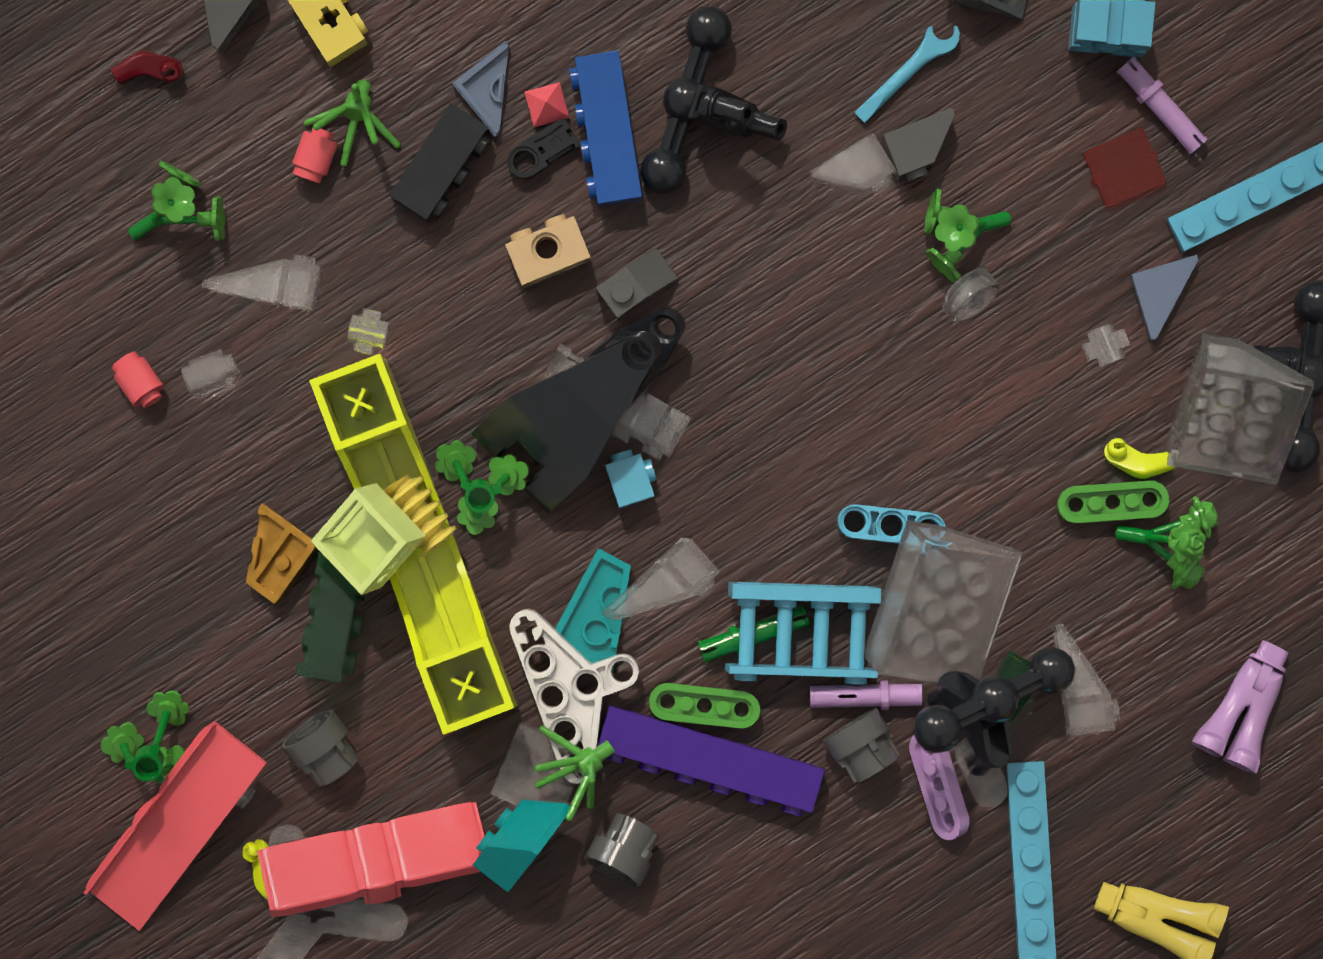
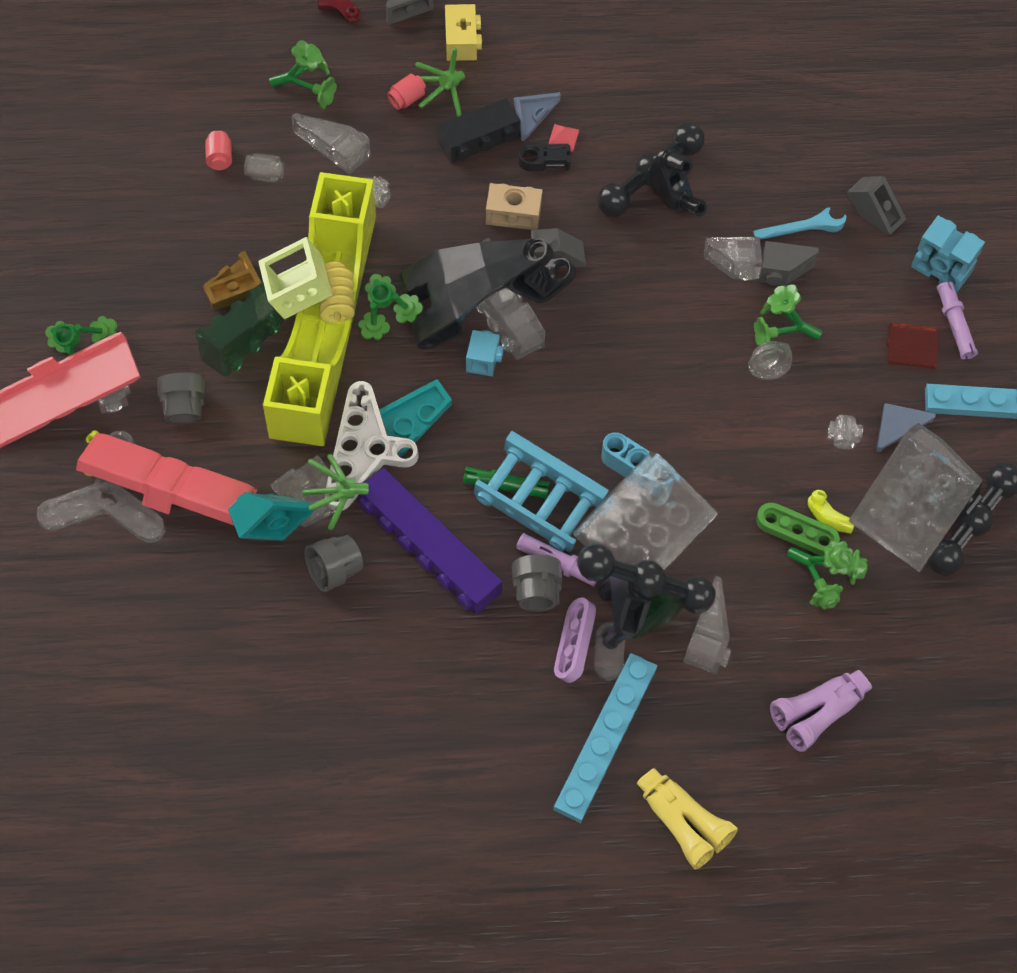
camera: 25 degrees right, 25 degrees down
blue brick [569,50,642,207] -> none
clear slope [602,538,720,620] -> none
bright green plate [649,683,760,729] -> none

